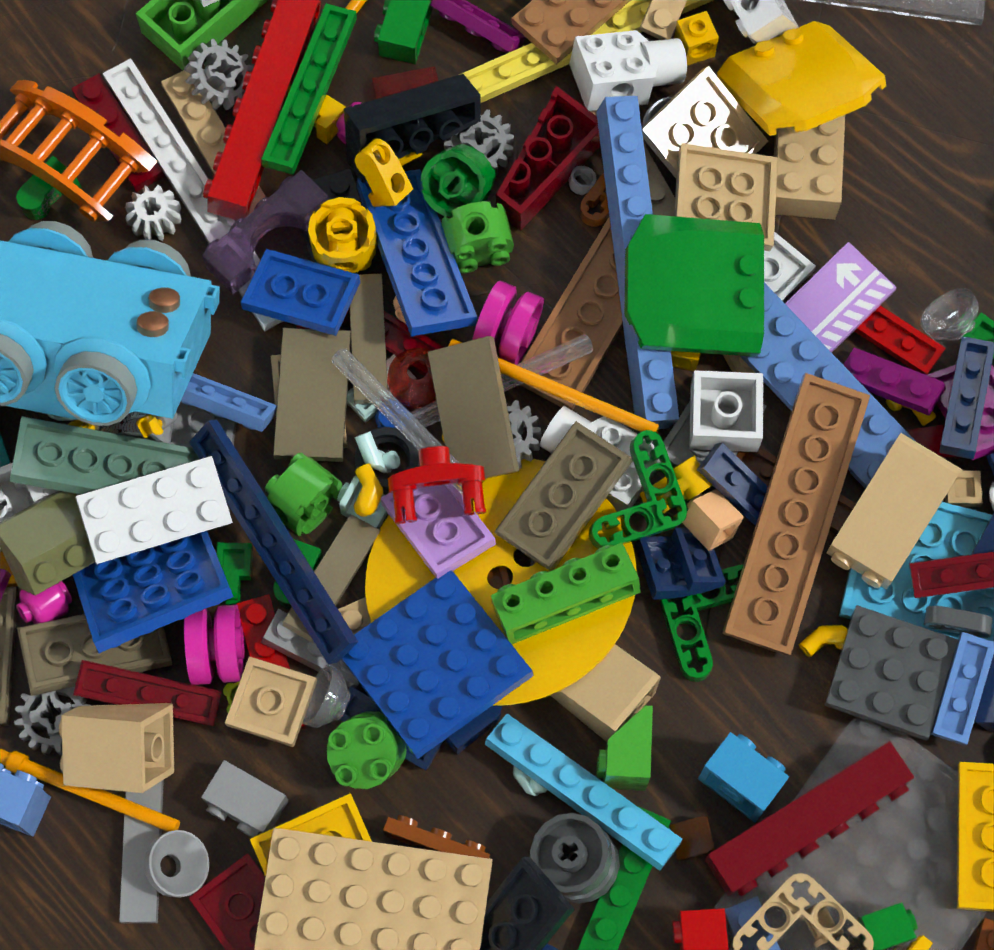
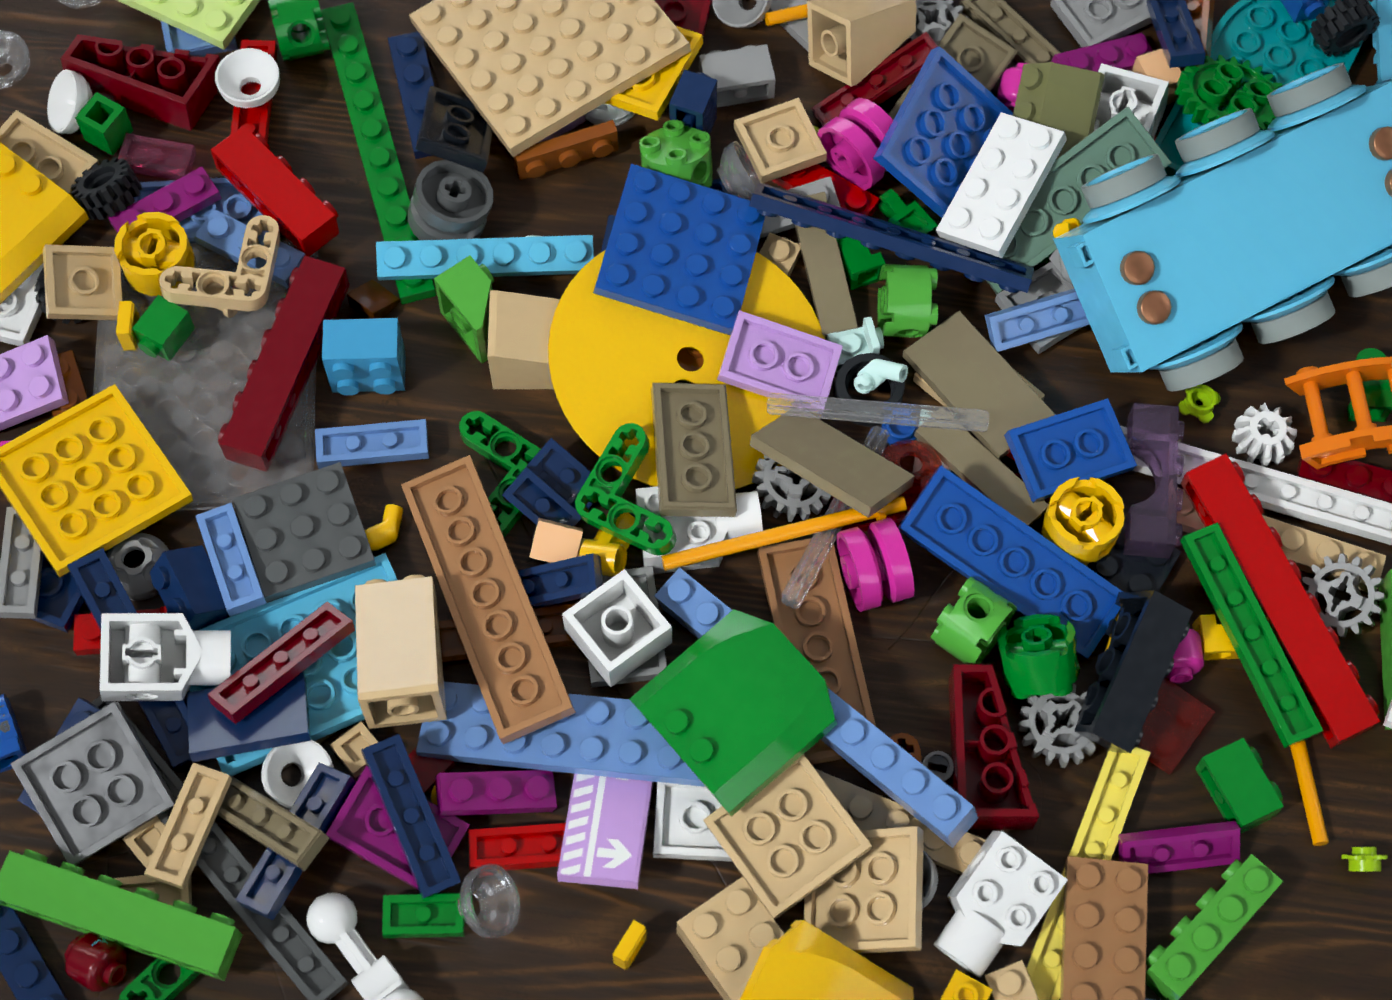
camera: 140 degrees right, 5 degrees down
yellow arm [354,463,383,517] -> none
yellow leg [355,138,413,207] -> none
red connector [388,446,486,524] -> none
bright green brick [490,543,641,644] -> none
dark grey beam [924,606,993,638] -> none
none -> medium blue plate [315,419,429,469]
none -> yellow tile [612,920,647,970]
none -> dark blue brick [669,69,717,135]

